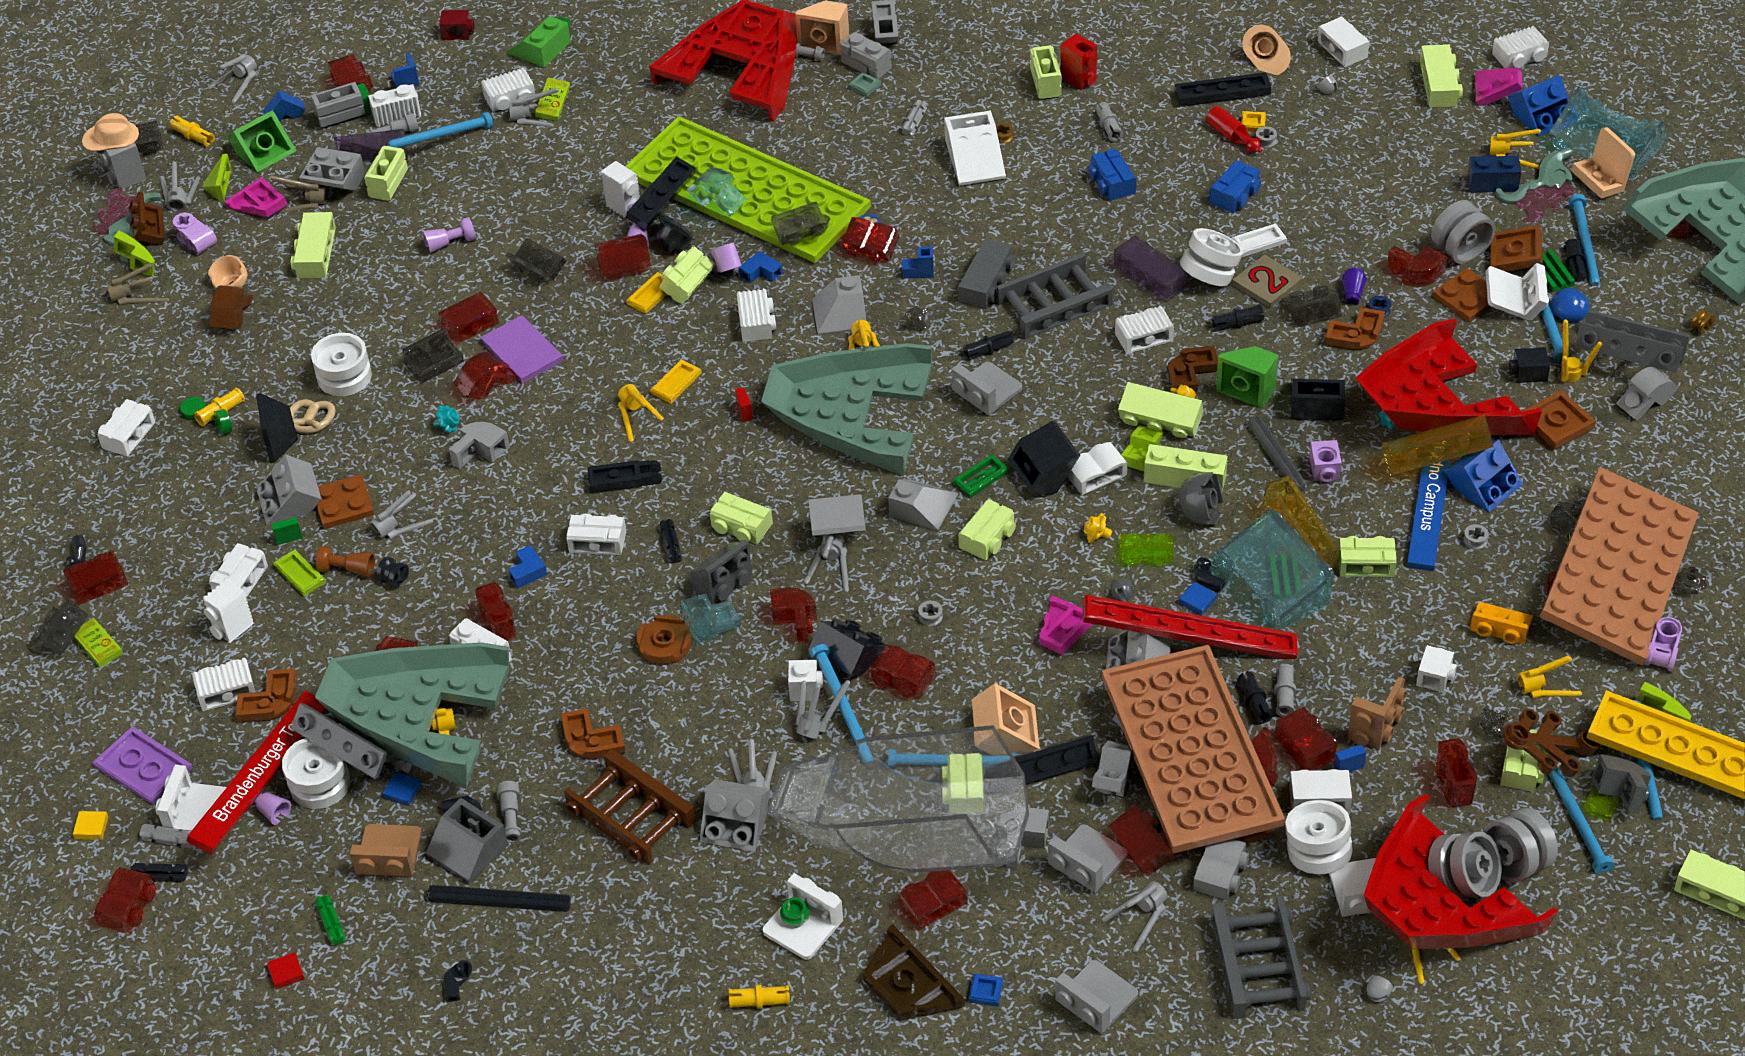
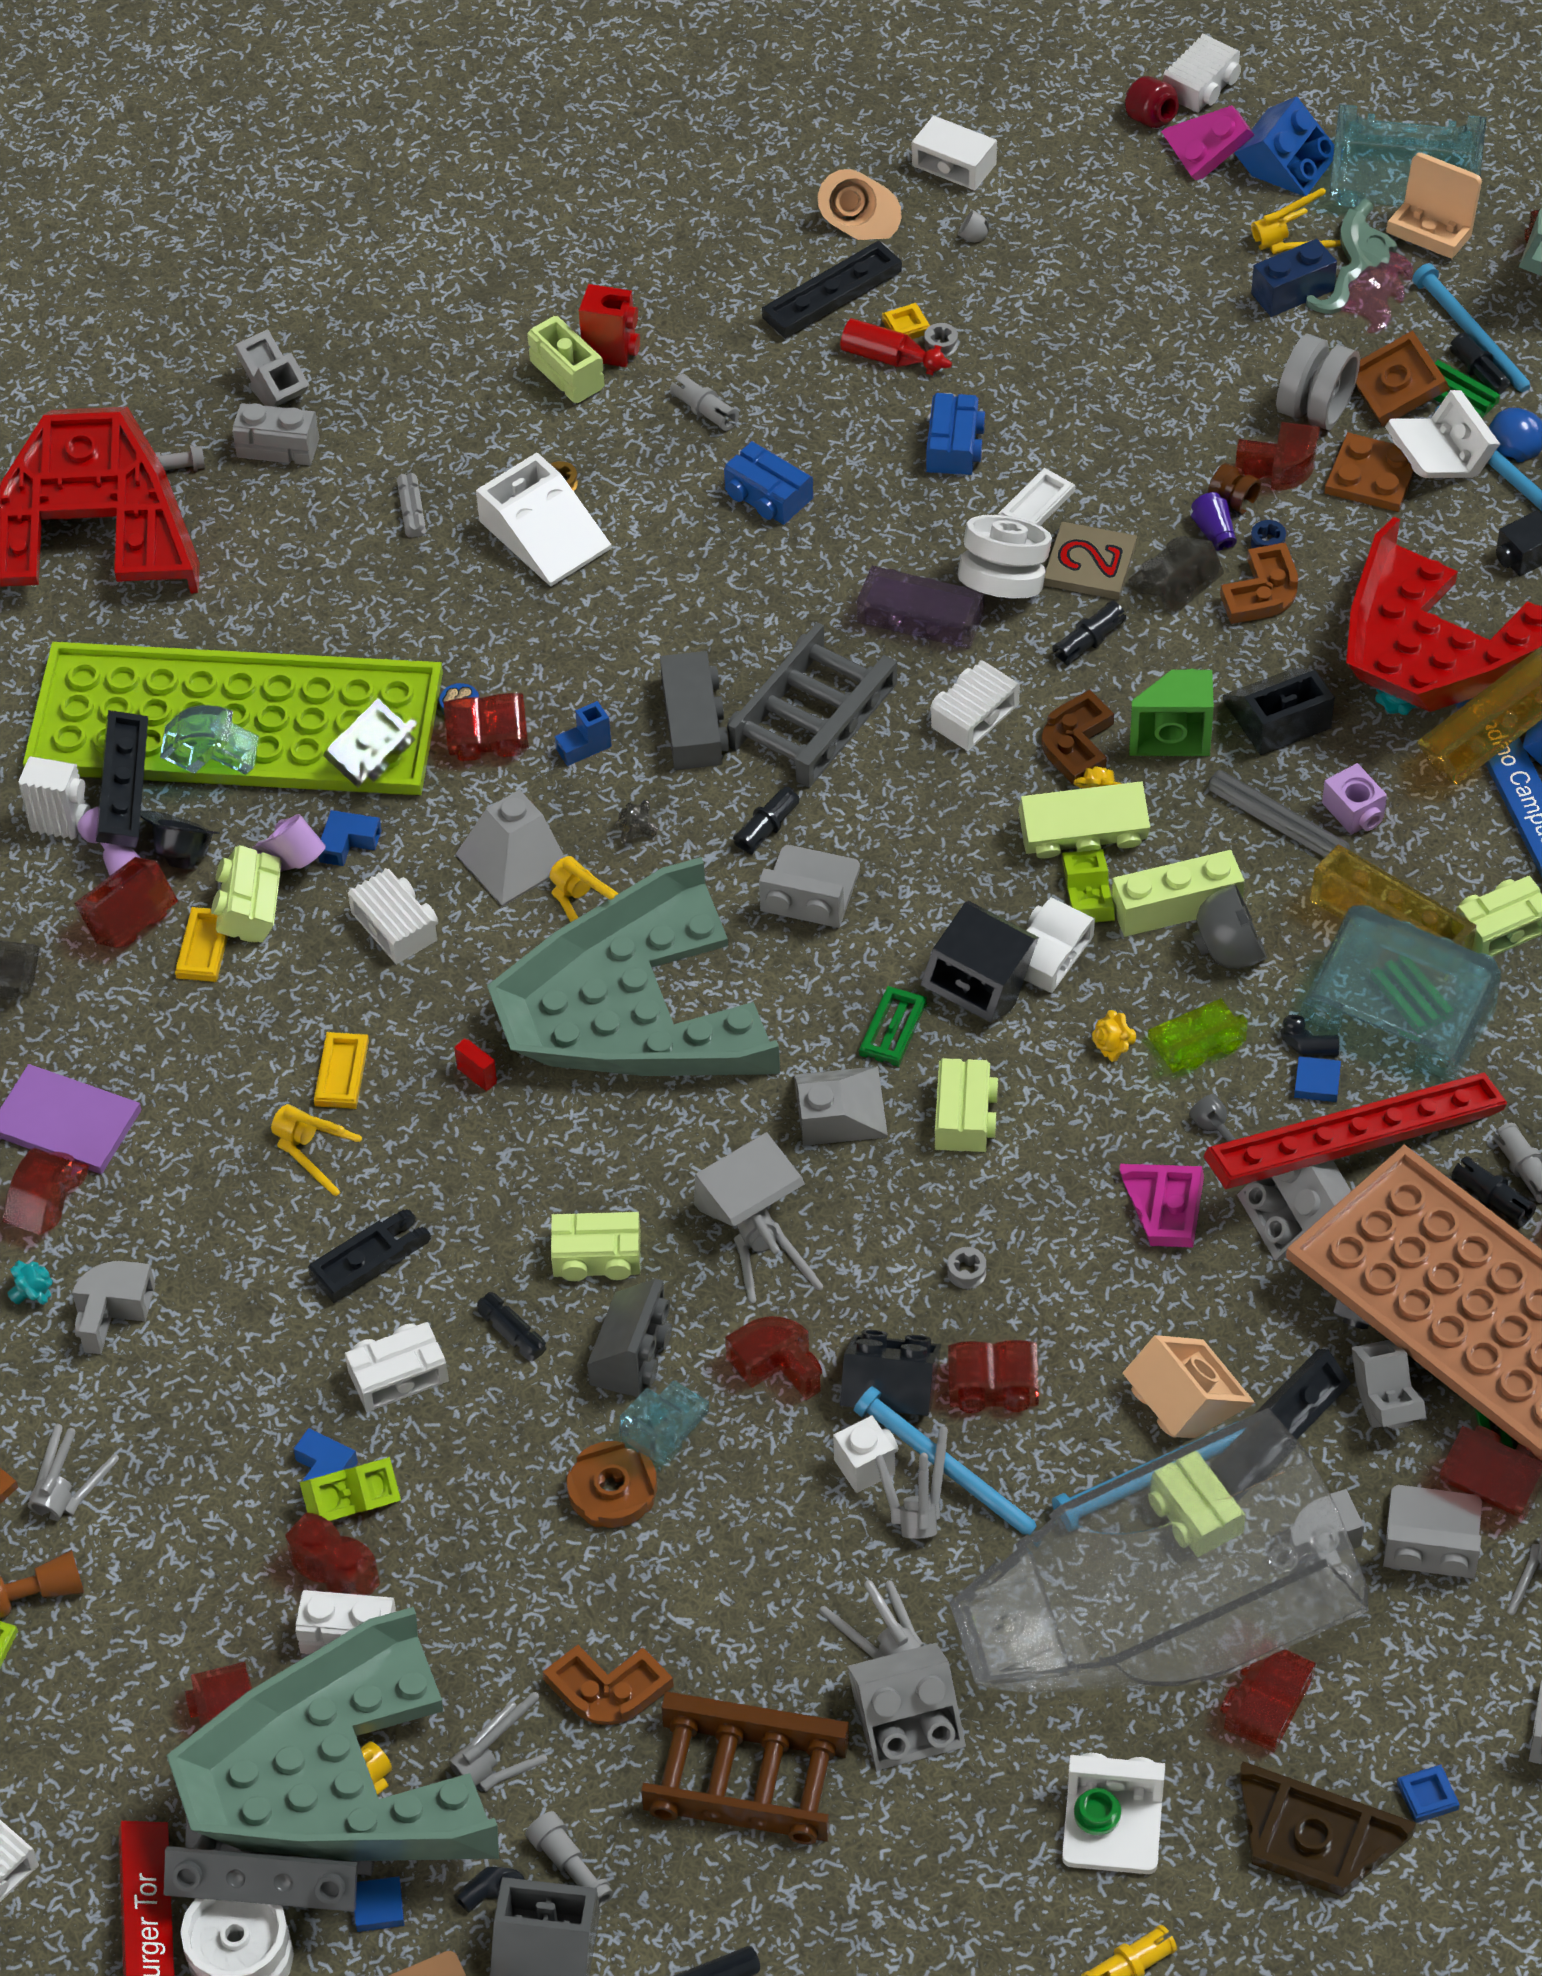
camera: 30 degrees left, 5 degrees up
dark orange plate [235,668,297,722] -> none
black wheel [375,556,409,589] -> none
light nougat slope [795,0,849,55] -> none
sand green tile [848,72,881,97] -> none
yellowish green brick [1420,44,1463,107] -> none
none -> lime slope [299,1457,401,1526]
none -> light grey plant [448,1692,548,1792]
none -> dark red head [1125,76,1179,128]
none -> reddish brown wheel [1208,463,1262,514]

